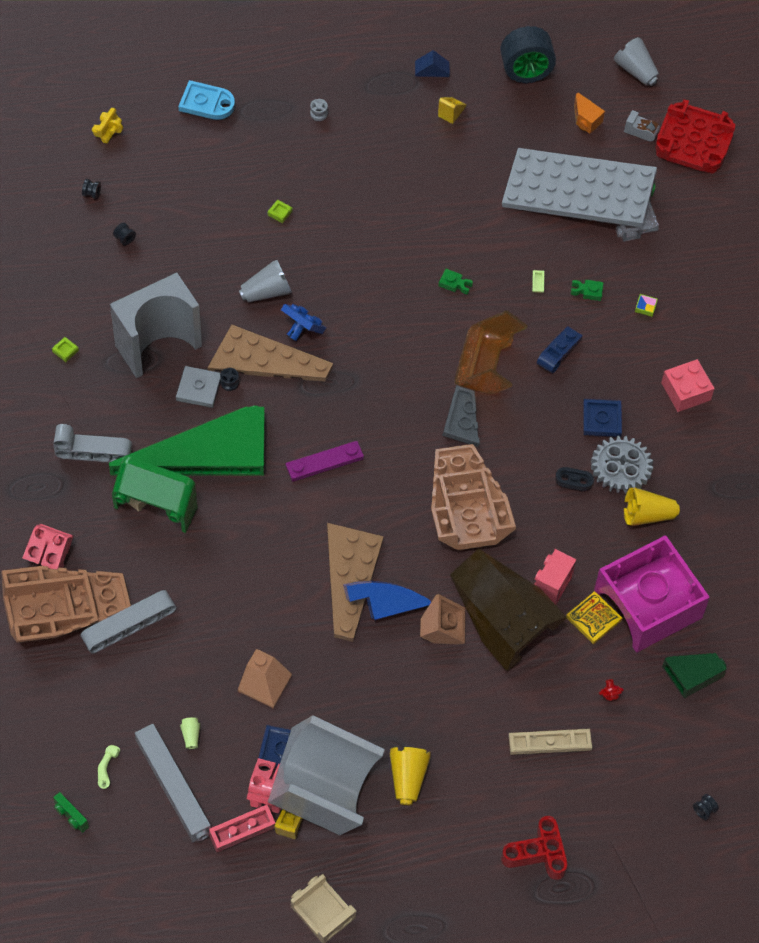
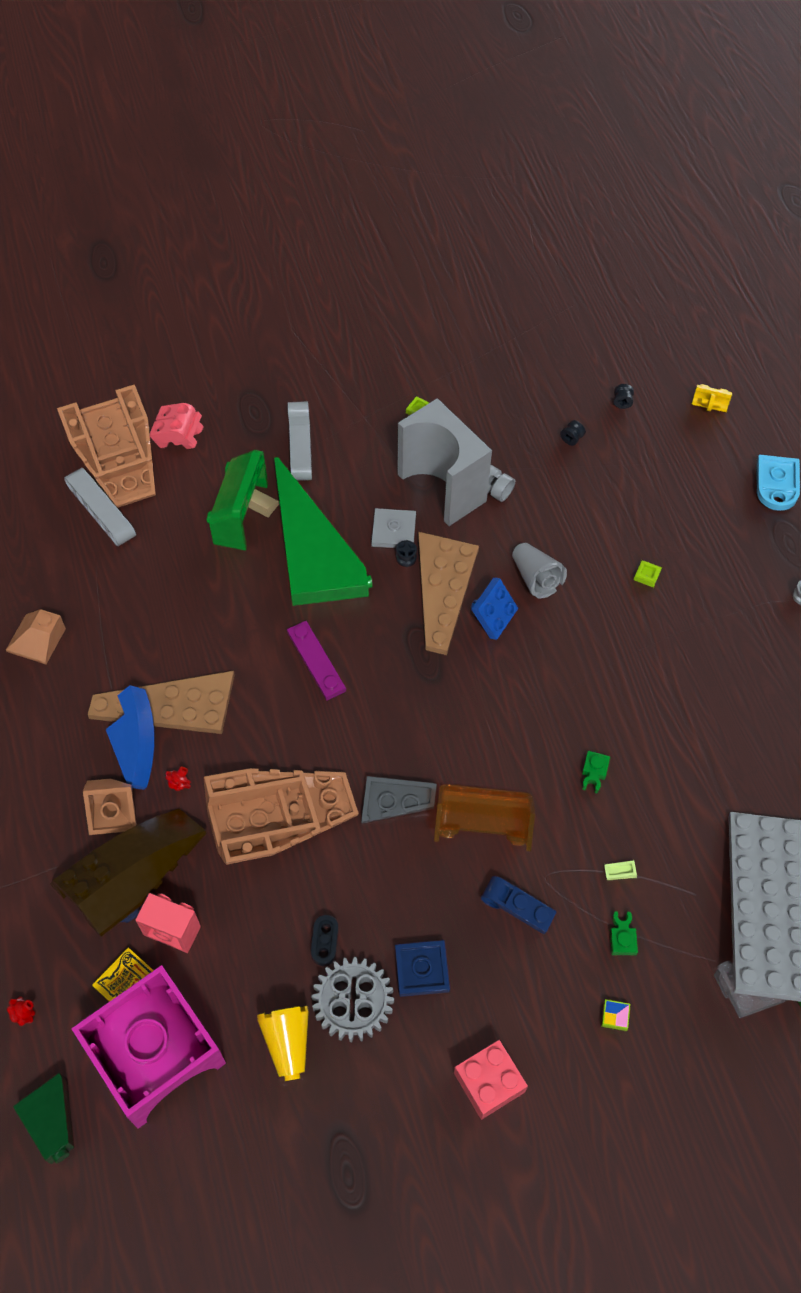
camera: 85 degrees right, 0 degrees up
none -> red plant [165,766,191,791]

